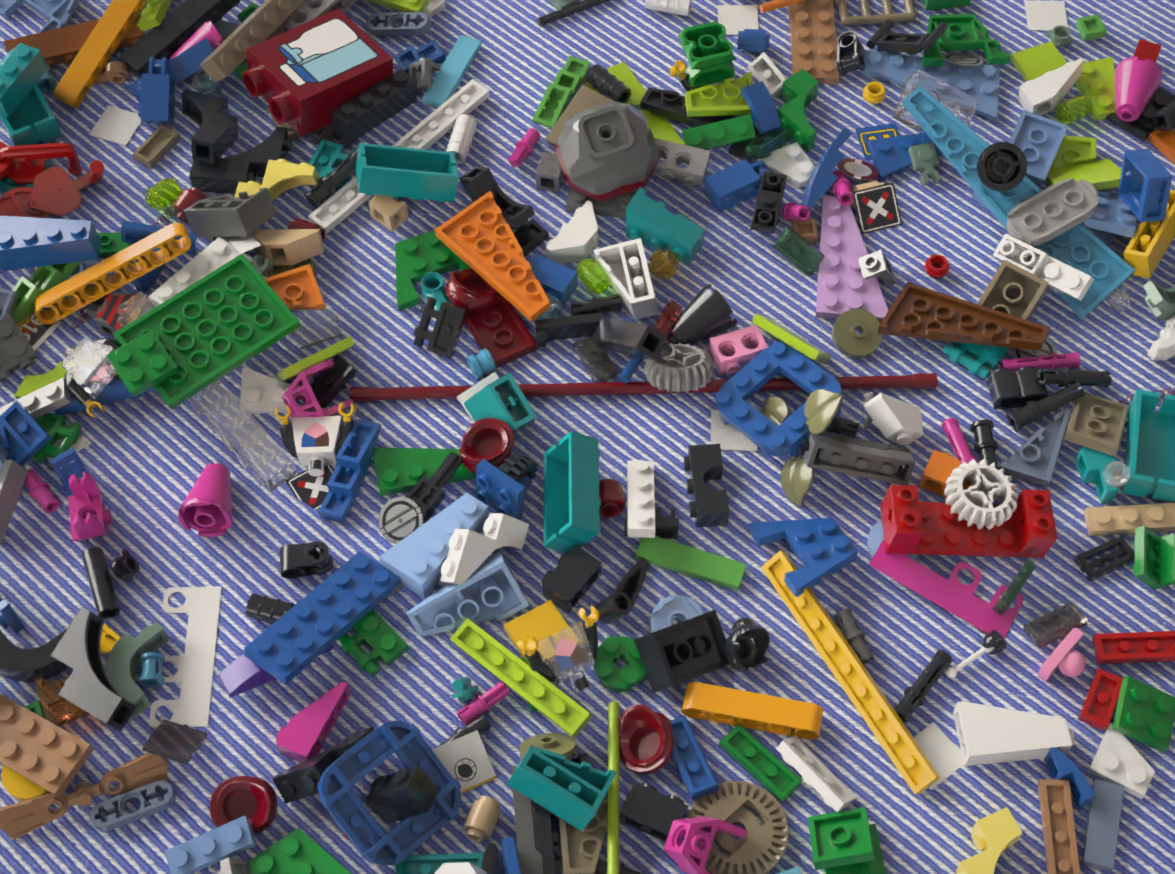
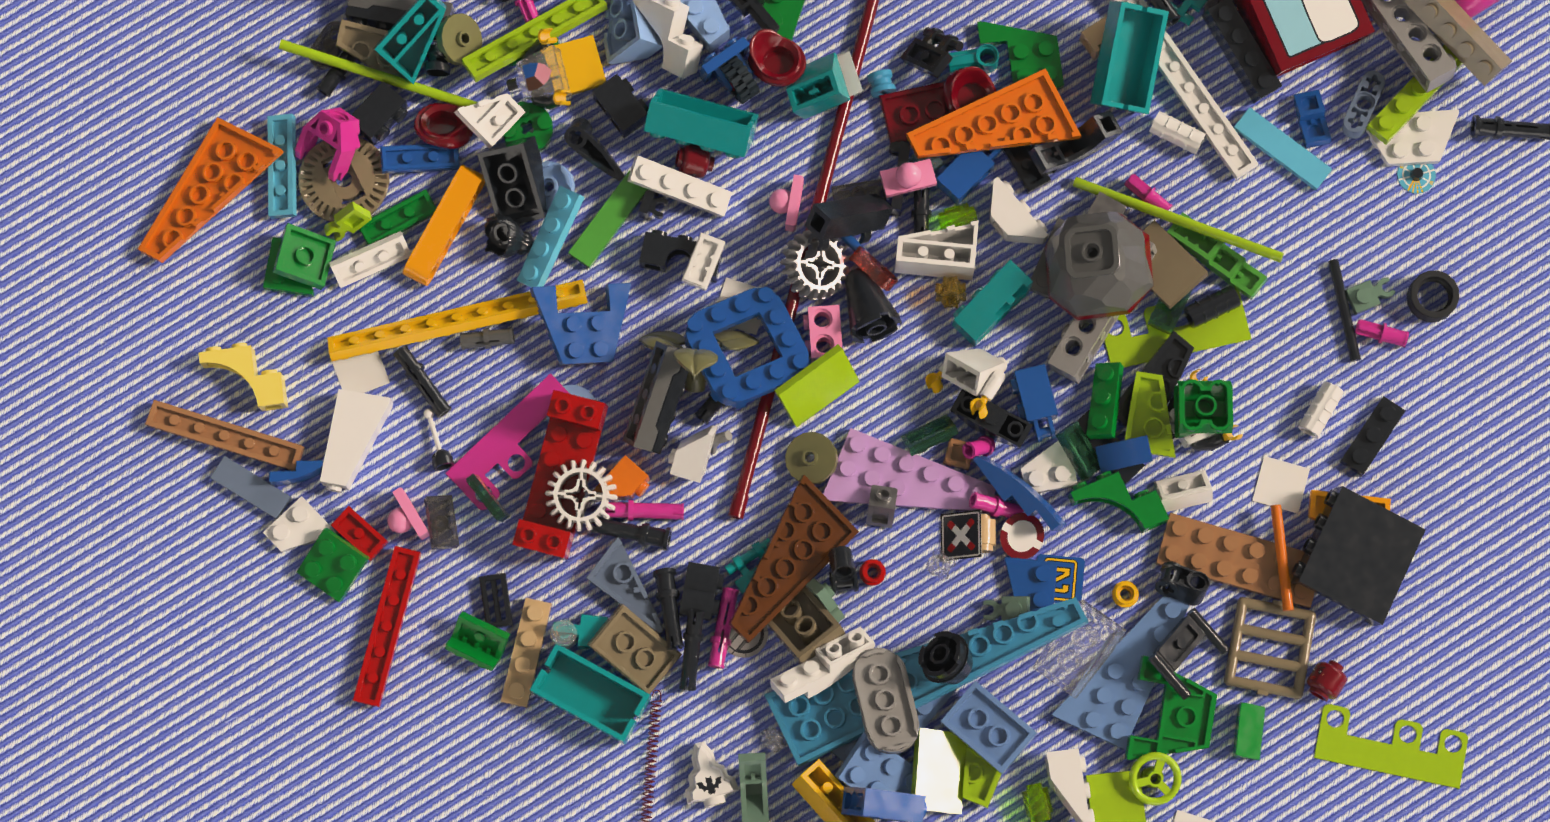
camera: 105 degrees right, 20 degrees up
flat silver bracket [409,58,441,92] -> none
blue brick [737,29,770,53] -> none
light grey sticker [943,53,984,66] -> none
none -> lime plate [324,201,372,241]
none -> white wing [454,93,525,148]
none -> medium azure plate [517,186,585,287]
none -> white plate [682,232,725,291]
none -> bright pink tile [769,174,804,232]
none -> sand green plate [806,578,845,623]
none -> black piece [828,546,859,595]
none -> bright pink tile [879,159,937,198]
none -> white torso [925,348,1007,419]
none -> clear plate [926,549,955,581]
none -> lime piece [1073,177,1284,263]
none -> lime piece [1129,752,1182,806]

